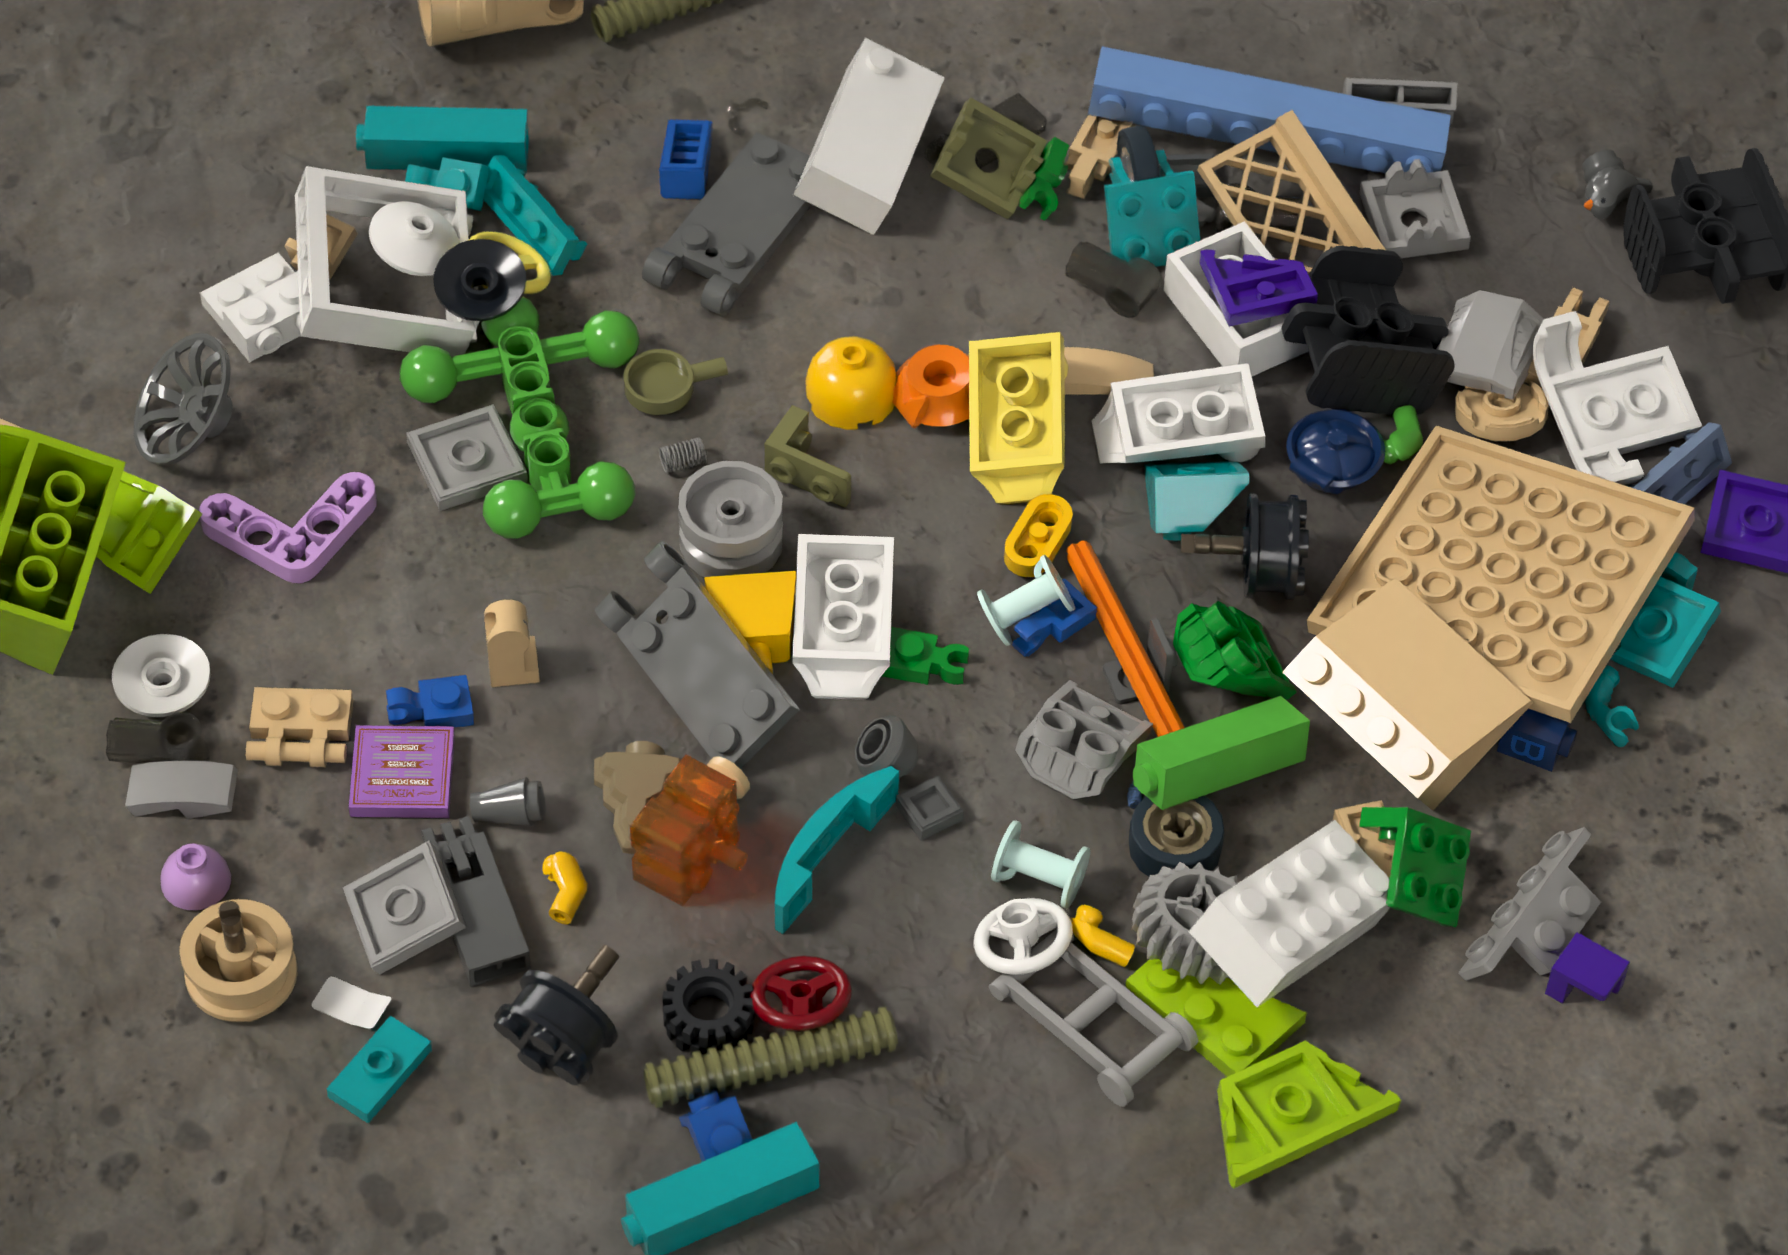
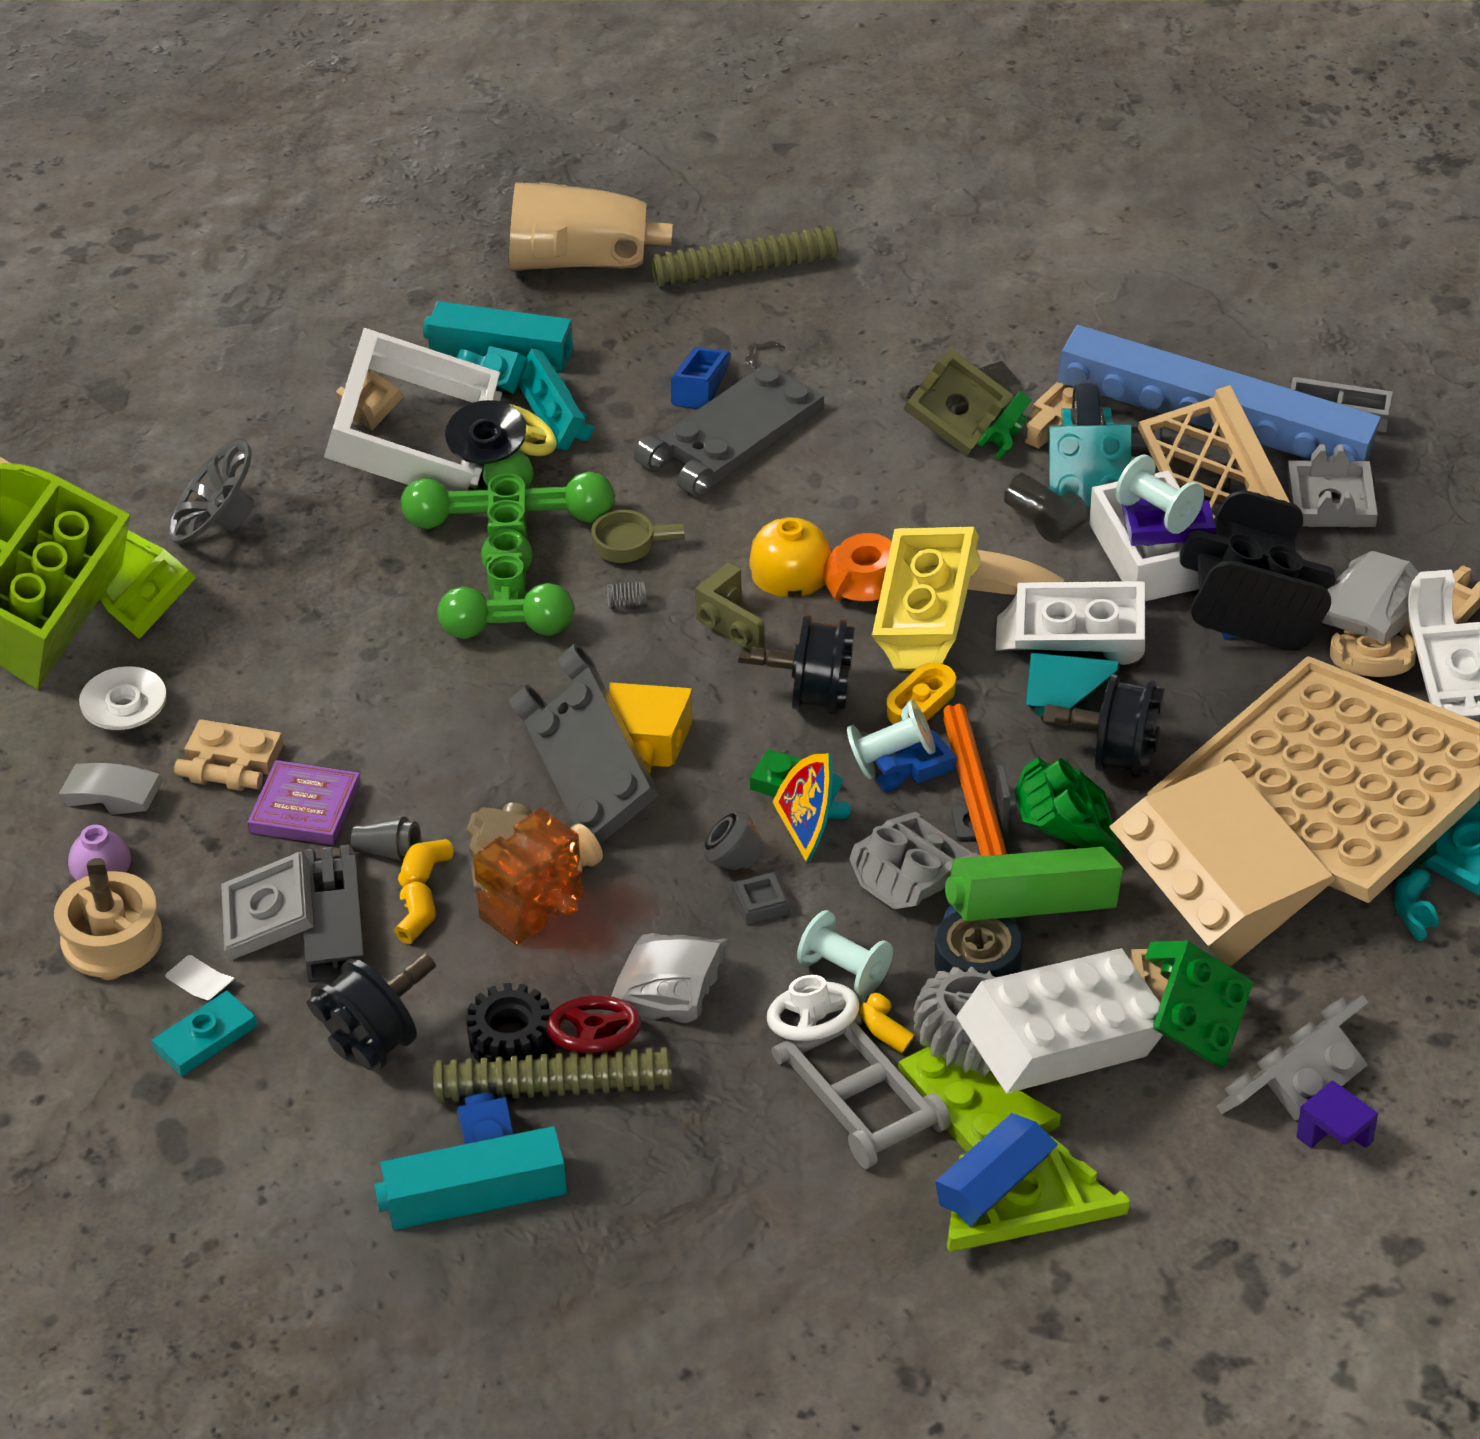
camera: 15 degrees right, 10 degrees down
clear smoke piece [106,712,210,764] -> none
lavender beam [199,472,377,583] -> none
white plate [200,252,300,362] -> none
white dish [369,202,459,276] -> none
blue plate [386,675,474,728] -> none
light grey tile [406,404,528,511] -> none
tan leg [484,600,540,687] -> none
light grey wheel [678,461,783,577] -> none
teal slope [775,766,899,934] -> none
white brick [793,38,944,235] -> none
white slope [793,534,894,700] -> none
dark blue piece [1287,409,1385,494] -> none
bright green arm [1383,405,1423,464] -> none
dark blue brick [1497,708,1578,772] -> none
none -> yellow arm [398,839,454,888]
none -> light grey slope [611,933,729,1023]
none -> black wheel [738,614,855,714]
none -> shield [772,753,851,862]
none -> blue piece [935,1113,1058,1227]
none -> light aqua piece [1116,454,1204,534]

